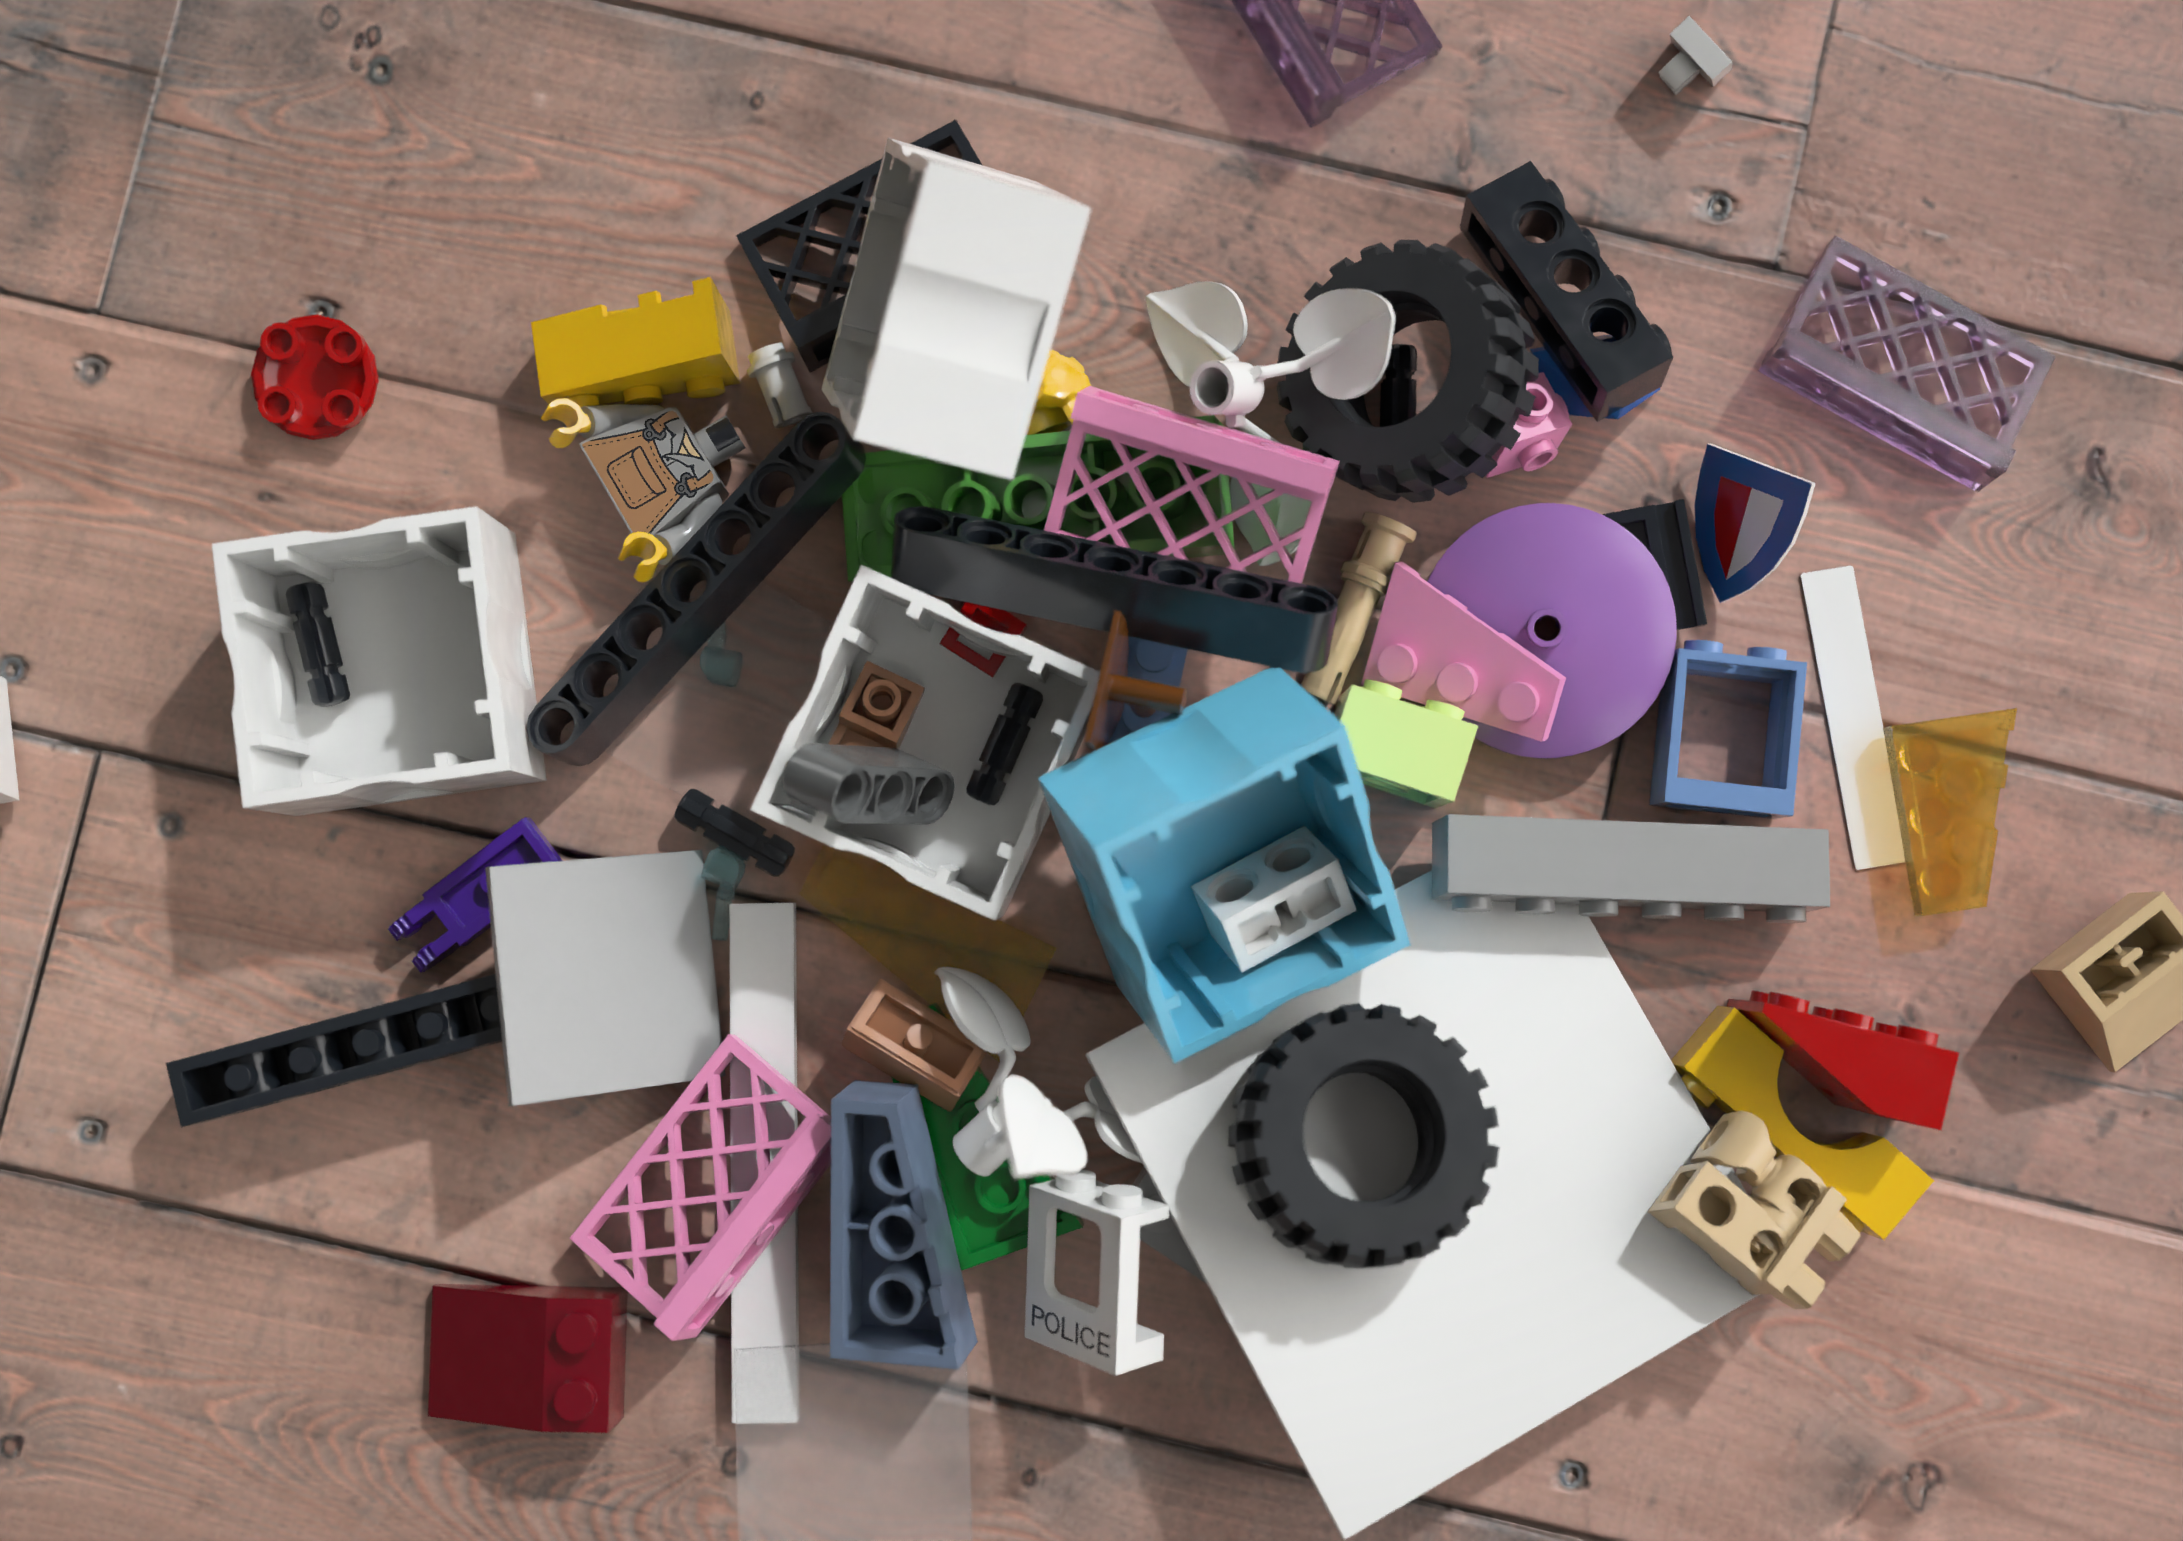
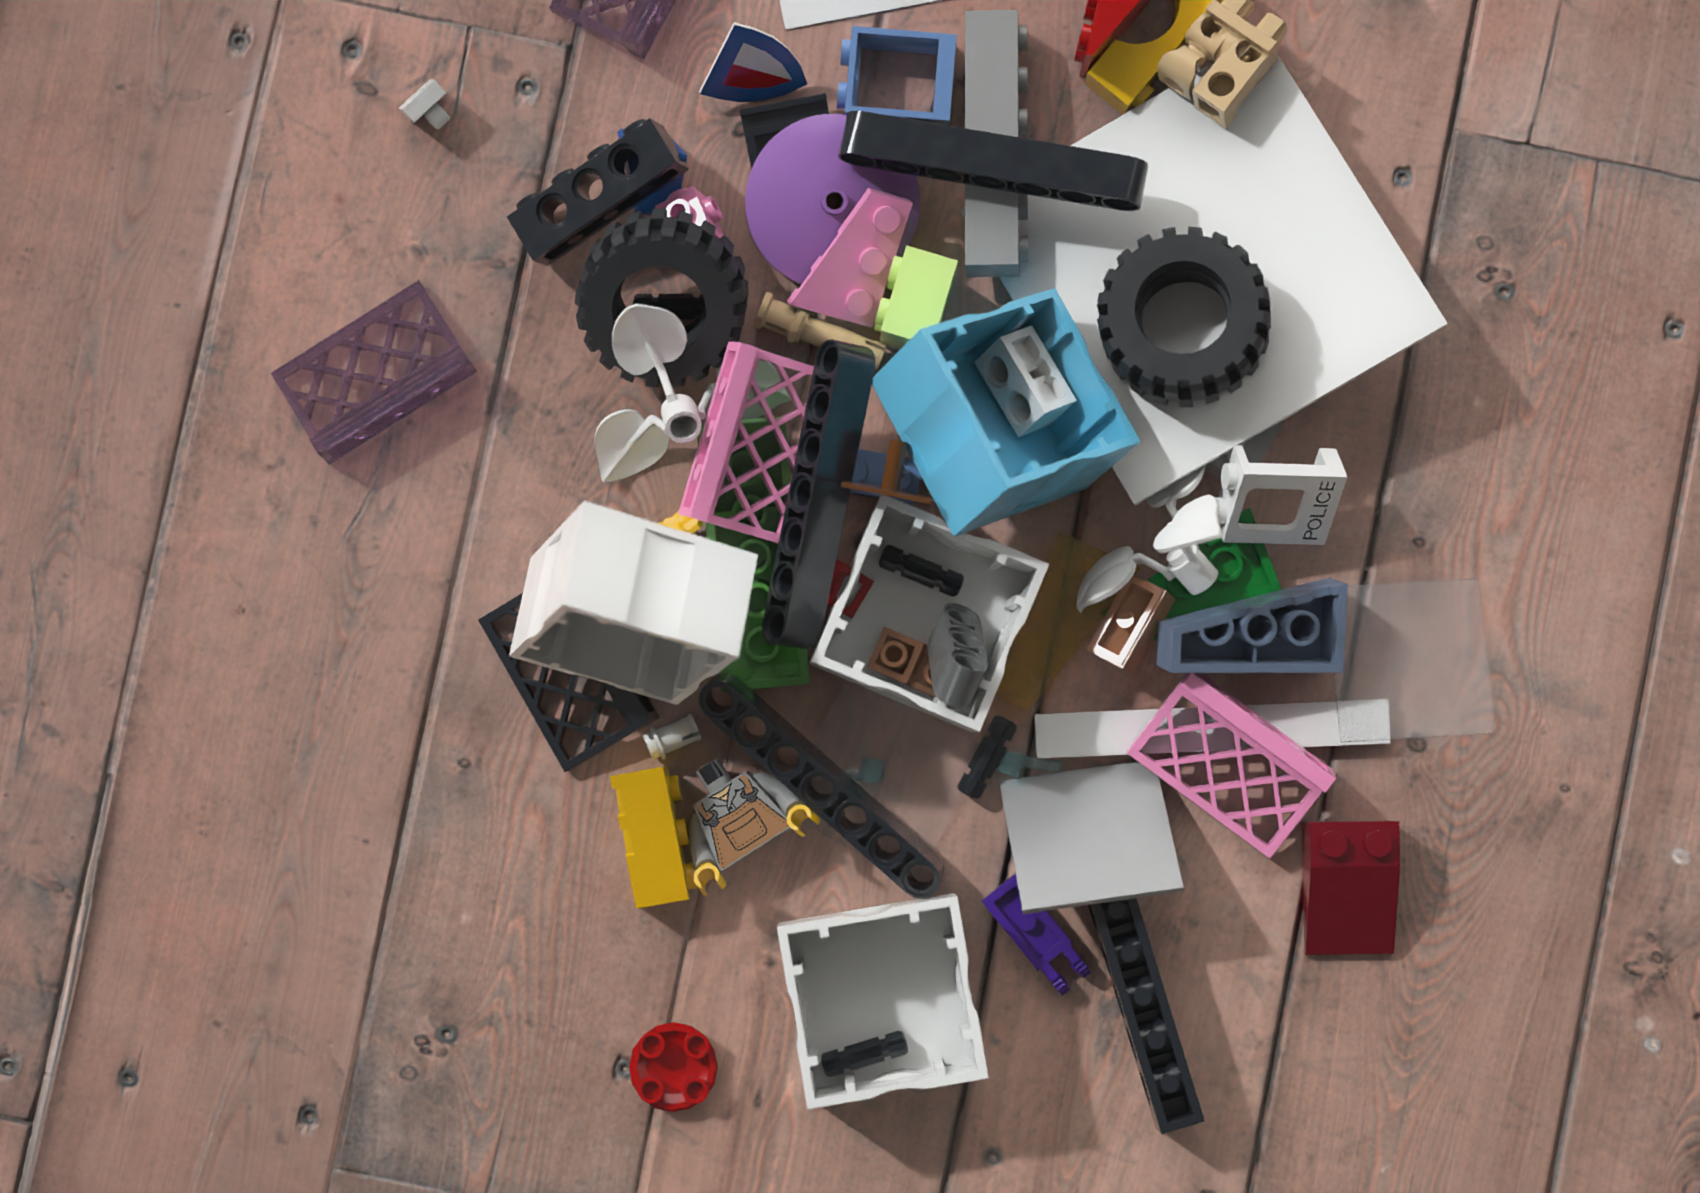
camera: 90 degrees left, 0 degrees up
none -> black beam [838,111,1149,211]

